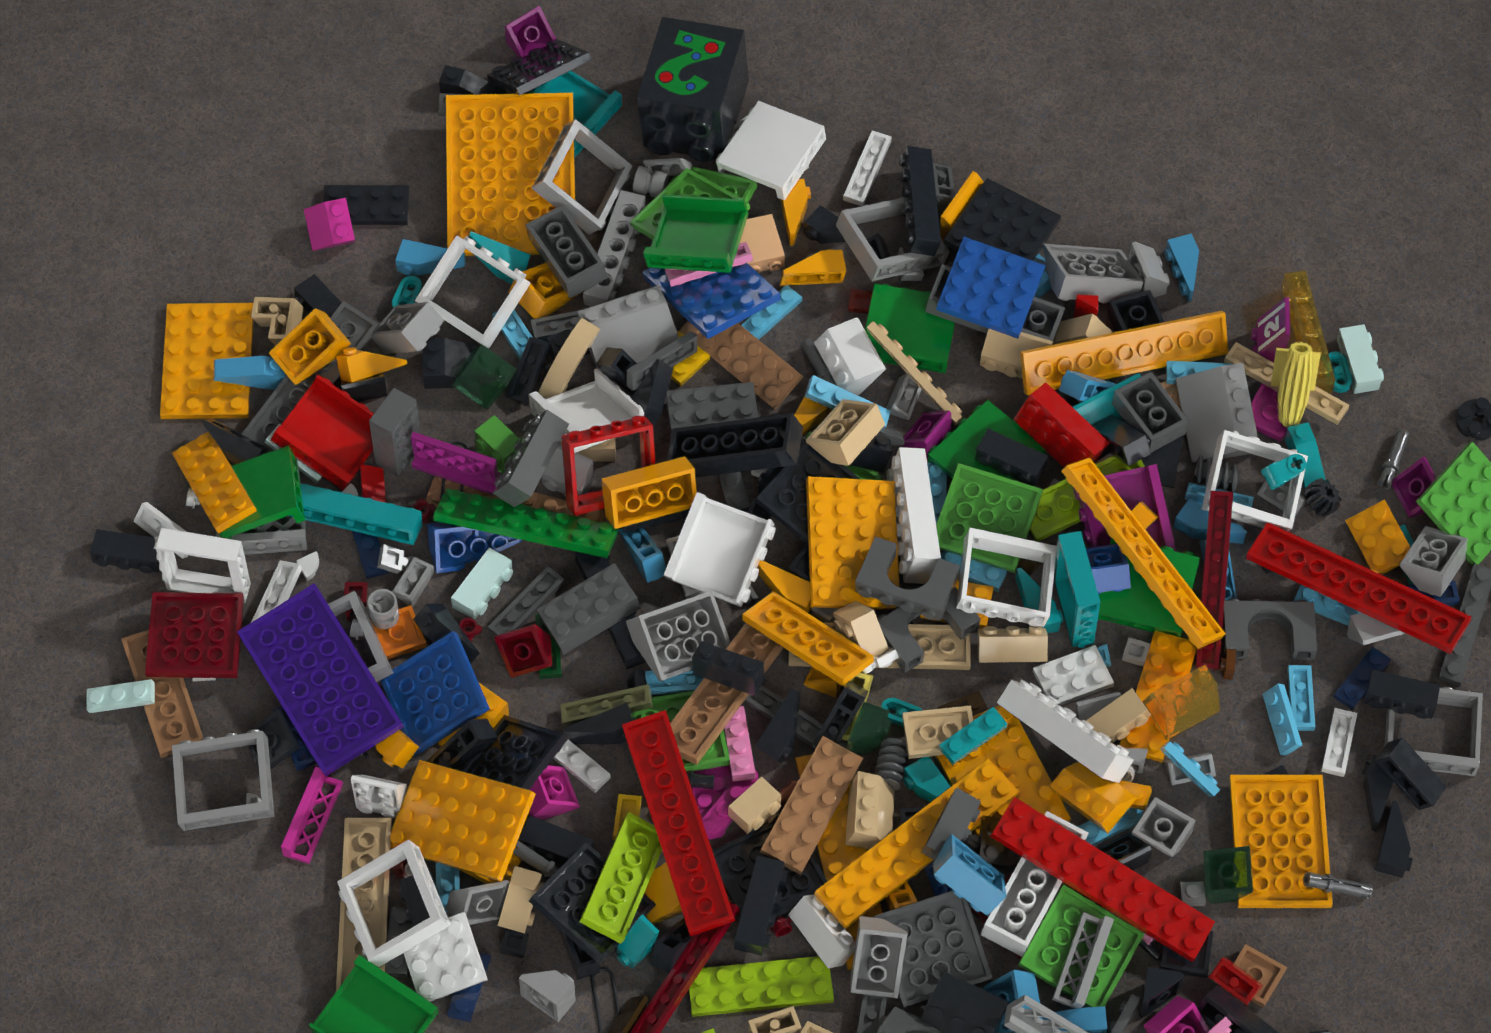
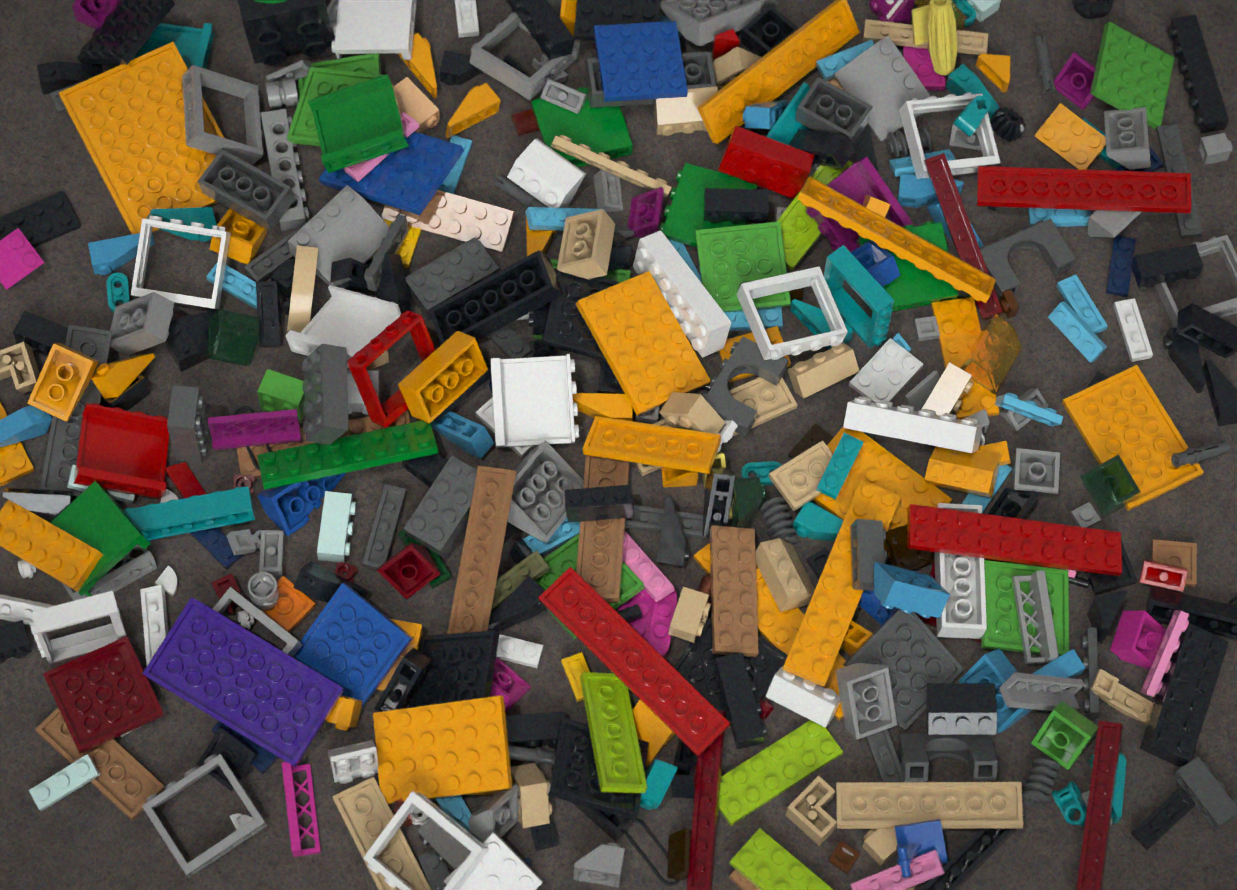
camera: 30 degrees left, 5 degrees up
dark grey arch [855,537,960,621] -> none
none -> medium nougat plate [447,466,516,634]
none -> light grey slope [540,79,588,114]
none -> light orange slope [976,54,1010,93]

